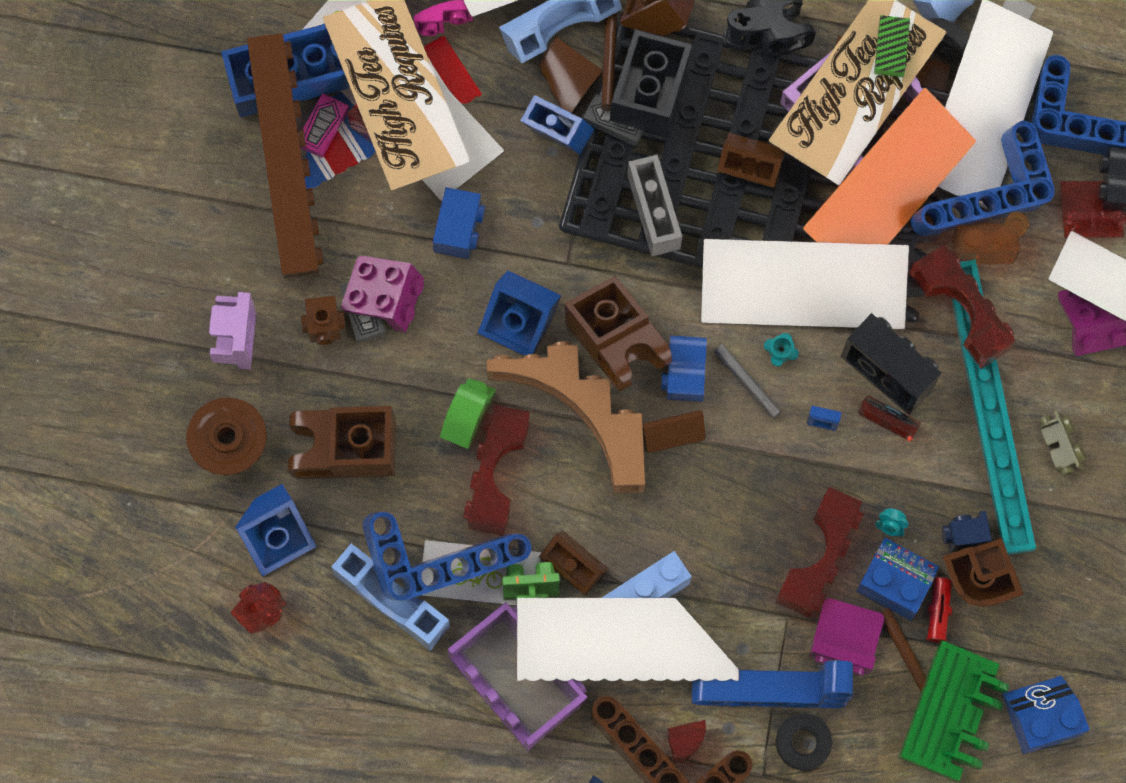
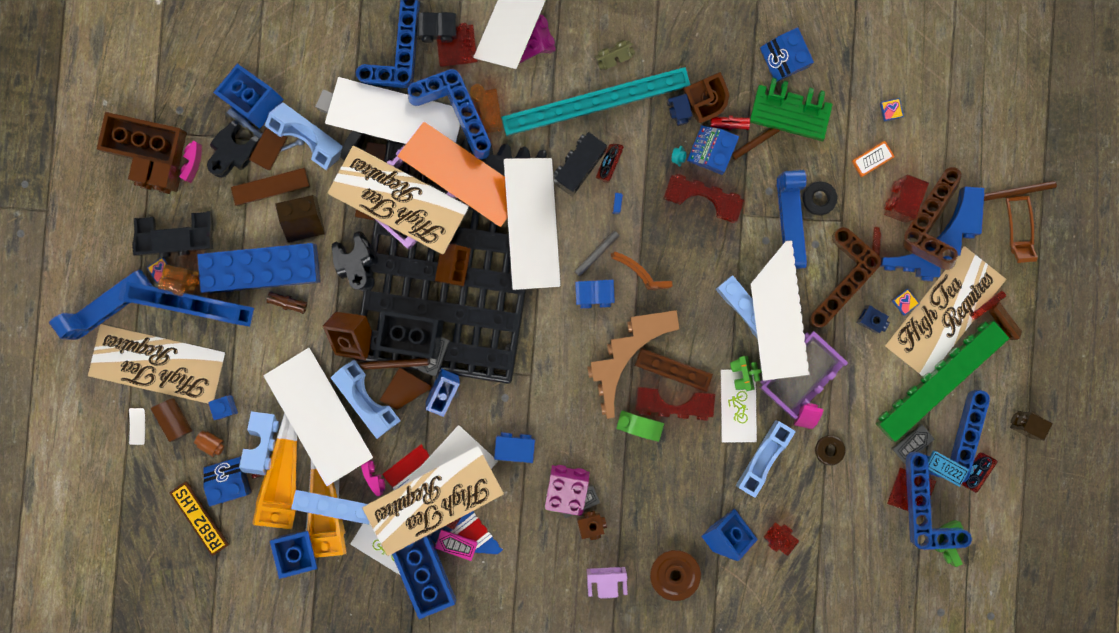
camera: 90 degrees left, 15 degrees up
reddish brown brick [247,33,324,278] -> none
reddish brown brick [287,406,396,479] -> none
blue beam [363,512,532,601] -> none
blue slope [478,270,562,356] -> none
reddish brown slope [539,531,609,596] -> none
reddish brown brick [564,276,672,391] -> none
light grey brick [627,155,682,257] -> none
reddish brown slope [642,410,706,453] -> none
clear red brick [667,720,706,764] -> none
teal plate [764,333,799,367] -> none
magenta bracket [808,598,884,676] -> none
tile [874,15,910,77] -> none
clear red arch [910,245,1016,369] -> none
none -> dark orange piece [611,252,672,290]
none -> reddish brown tile [634,348,713,392]
none -> dark pink slope [794,403,823,429]
none -> dark brown piece [815,435,846,466]

